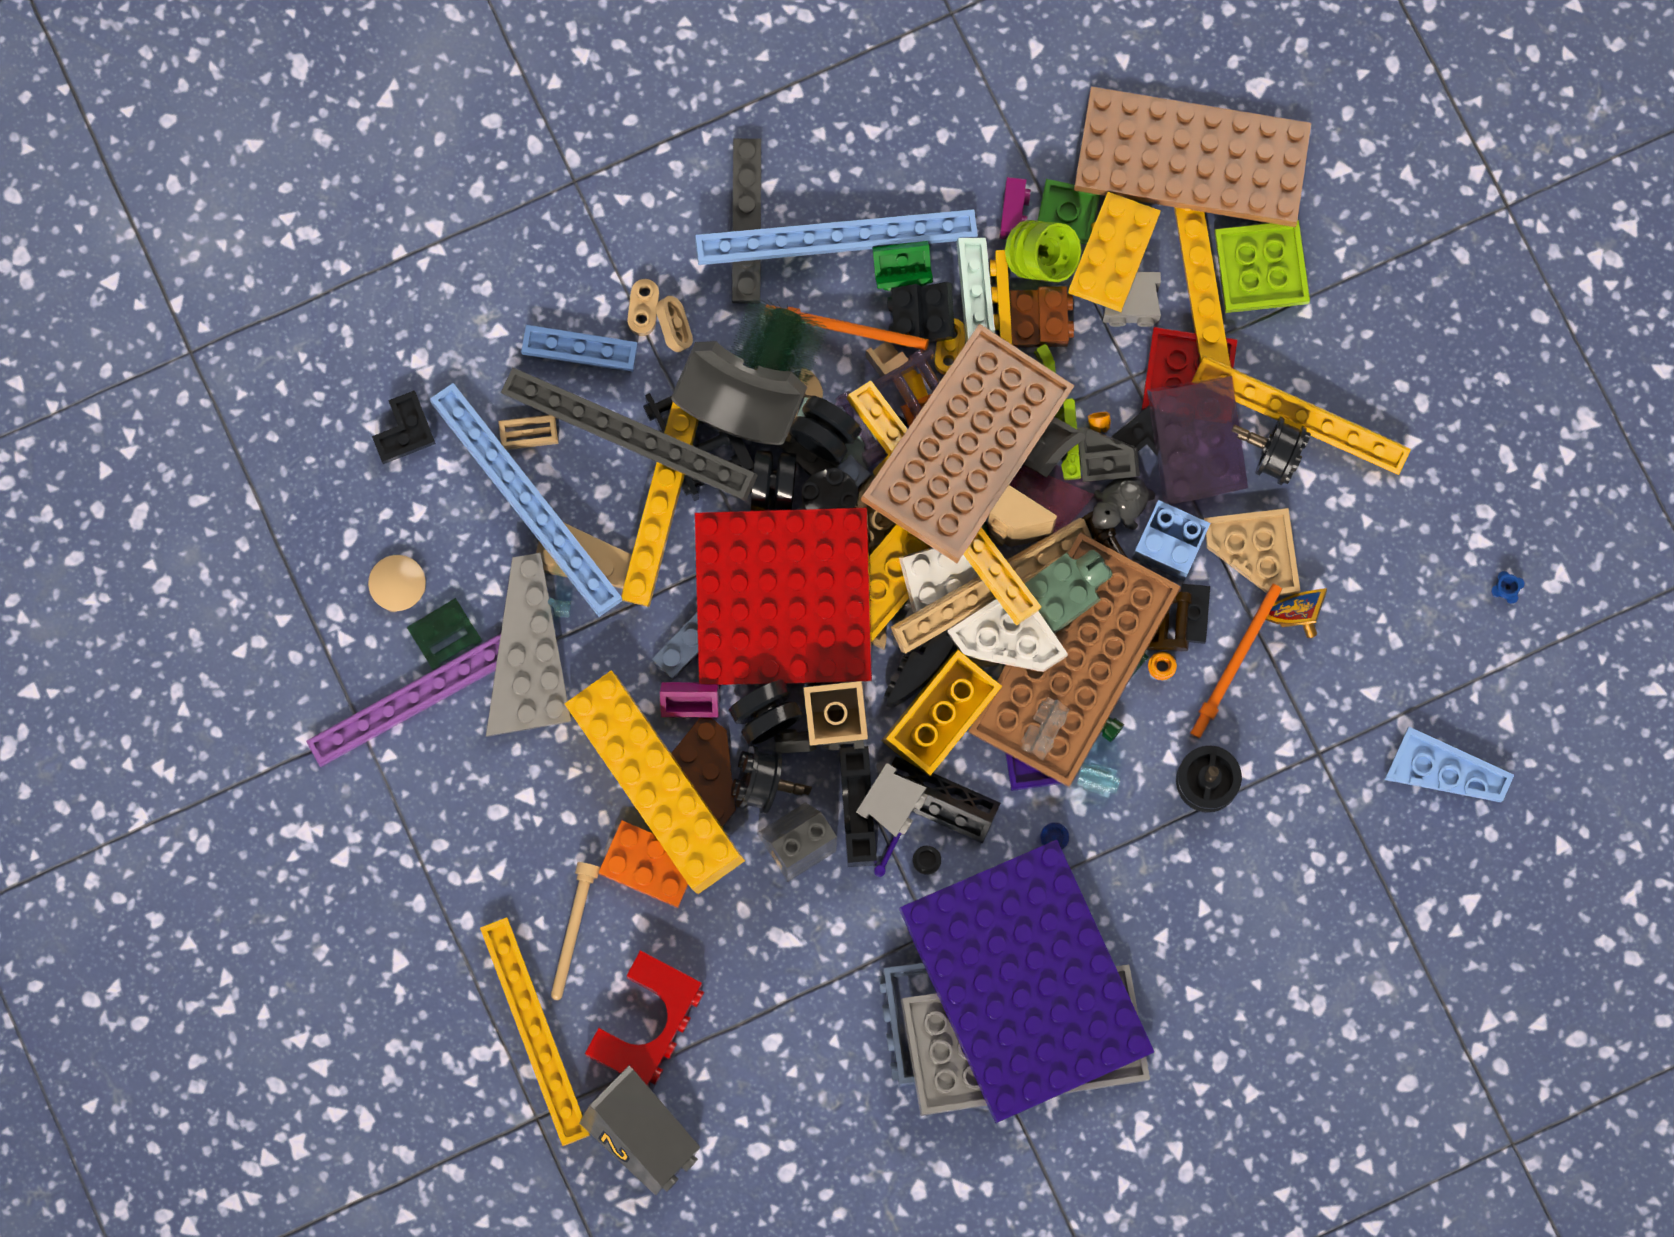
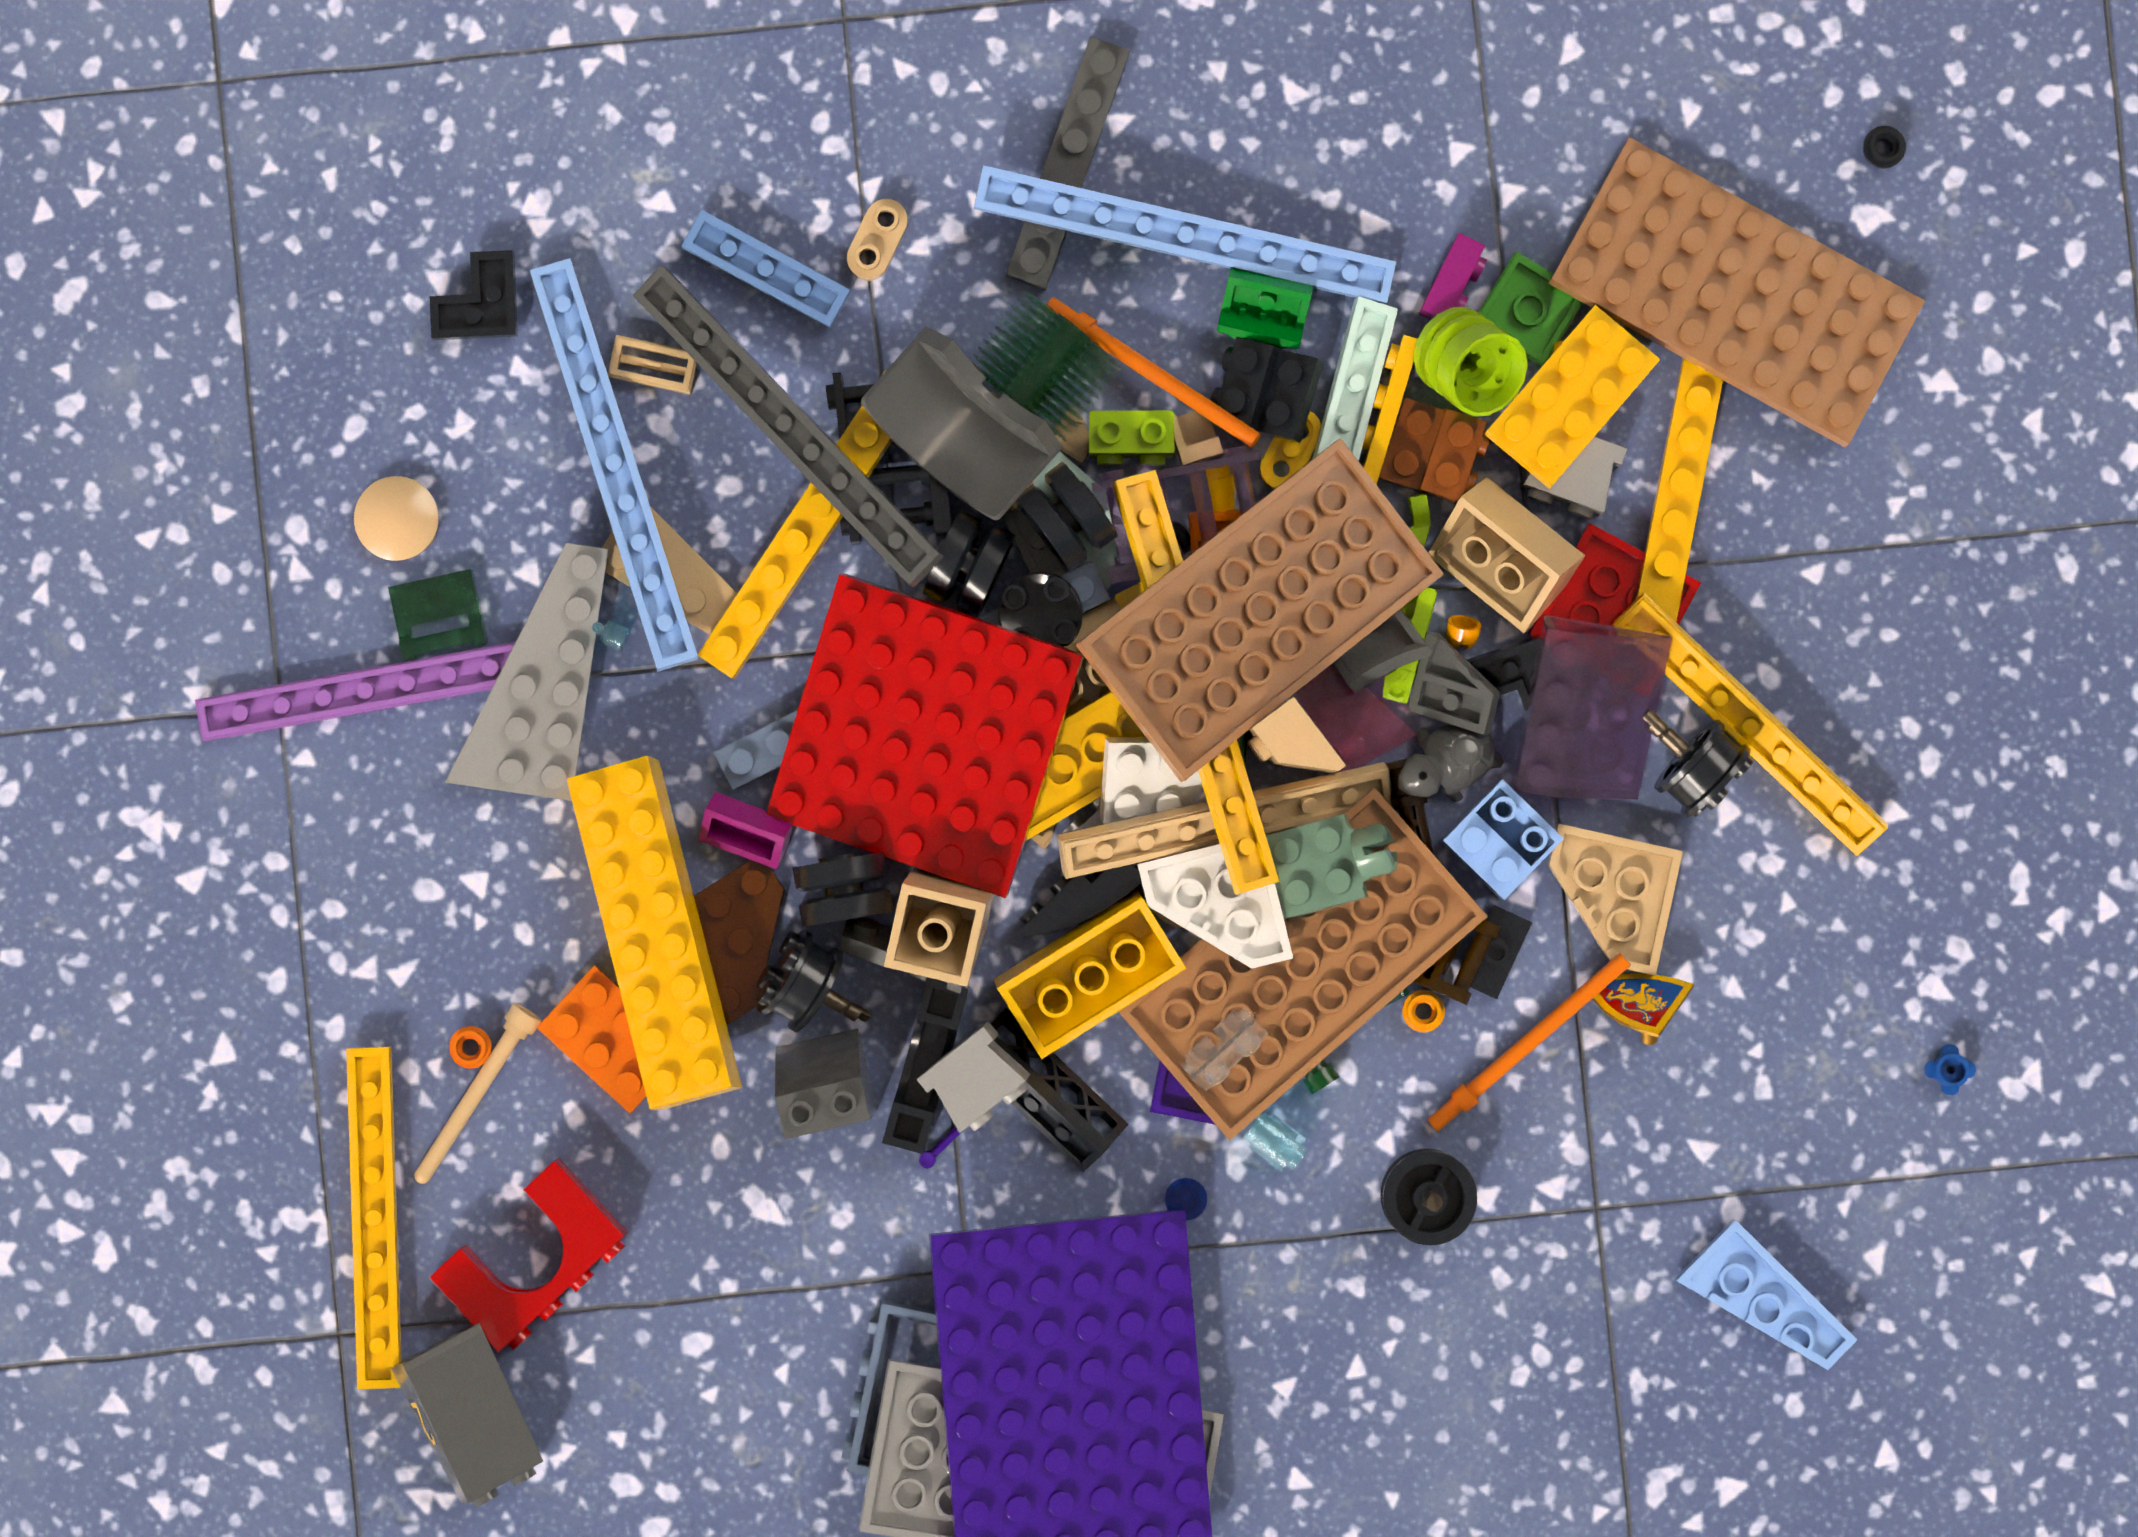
camera: 25 degrees right, 10 degrees up
tan plate [656,296,693,352] -> none
black plate [913,846,941,875] -> none
lime plate [1214,220,1310,313] -> none
none -> orange plate [449,1026,492,1069]
none -> lime bracket [1089,410,1174,466]
none -> tan slope [1428,477,1585,633]
none -> black plate [1863,126,1906,169]

